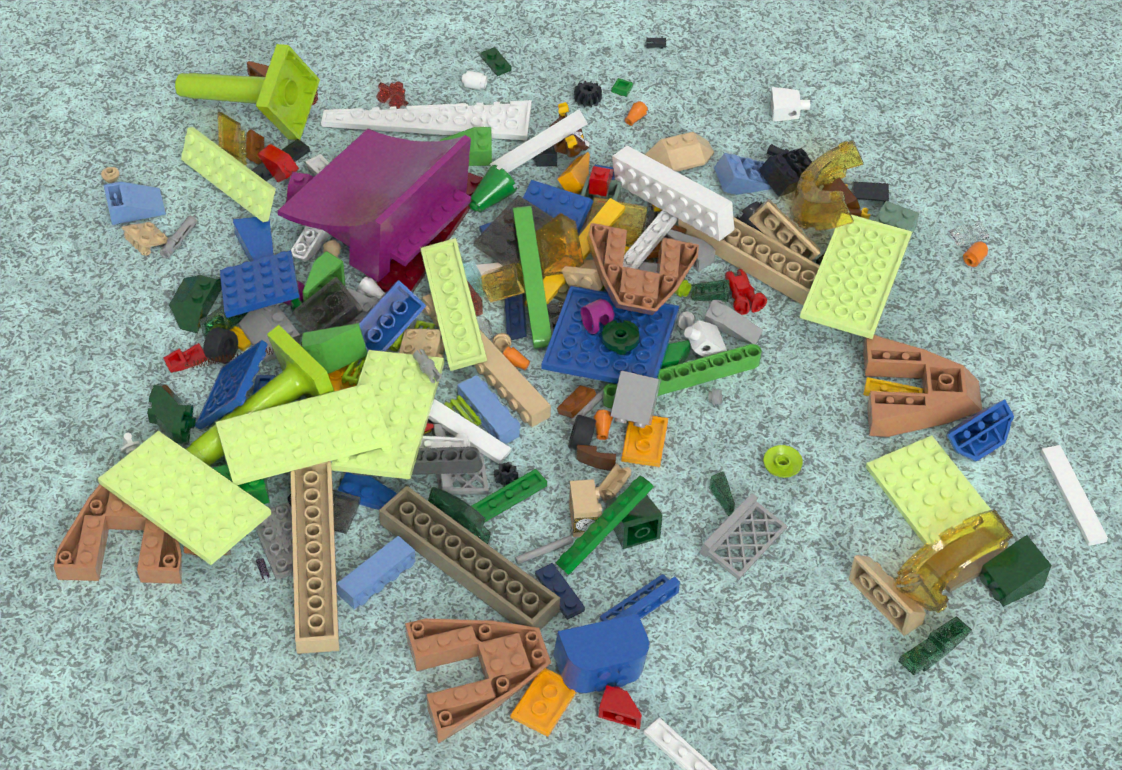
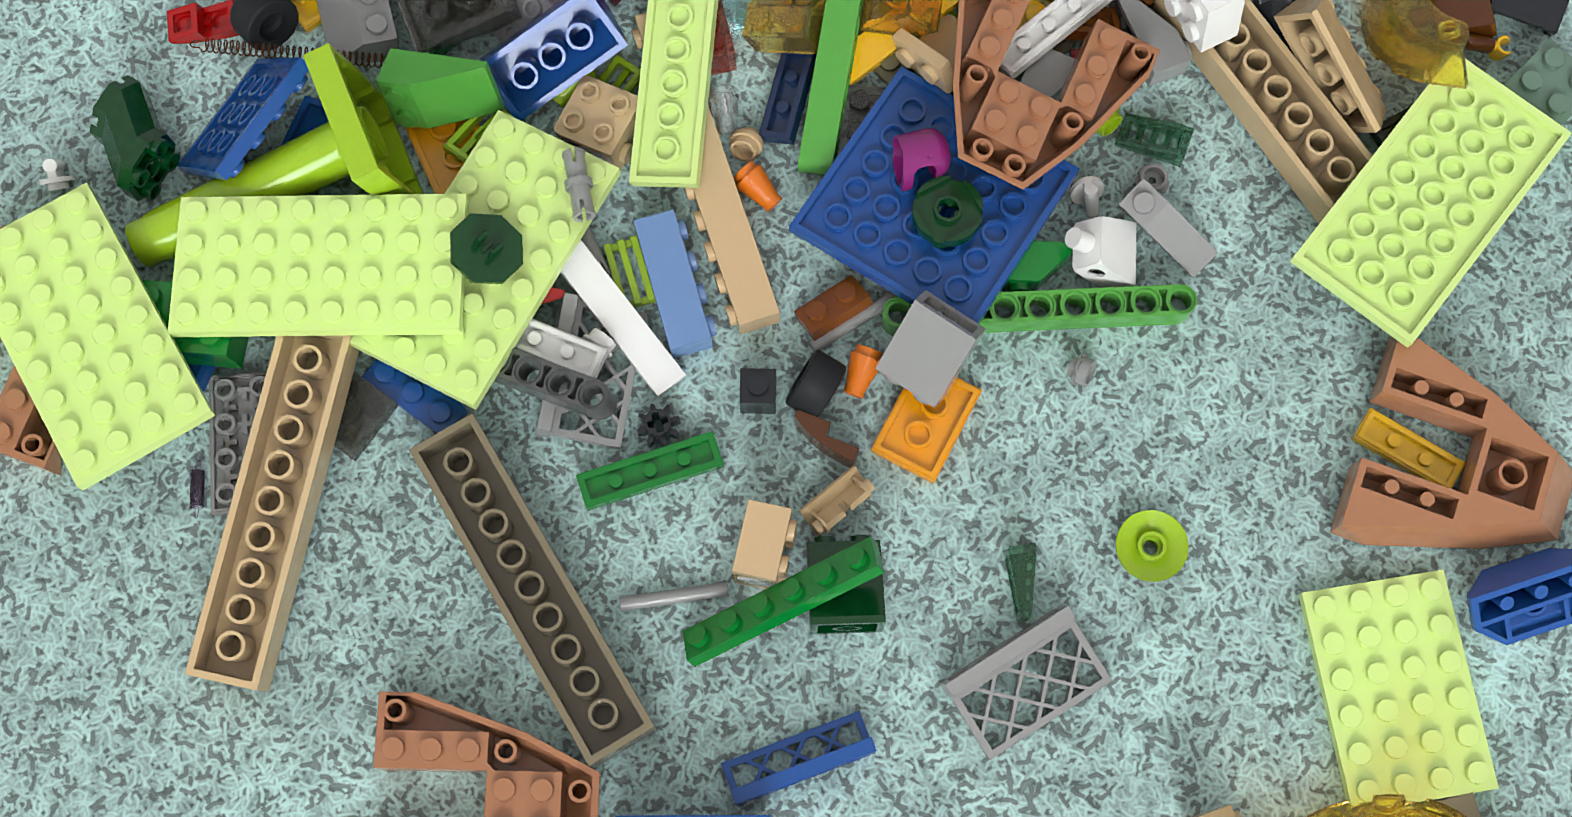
camera: 20 degrees right, 25 degrees up
medium blue brick [336,536,416,609] -> none
clear green slope [428,487,491,544] -> none
dark blue plate [535,563,585,620] -> none
red piece [725,269,767,315] -> none
none -> dark green piece [450,213,523,284]
none -> black brick [739,368,776,414]

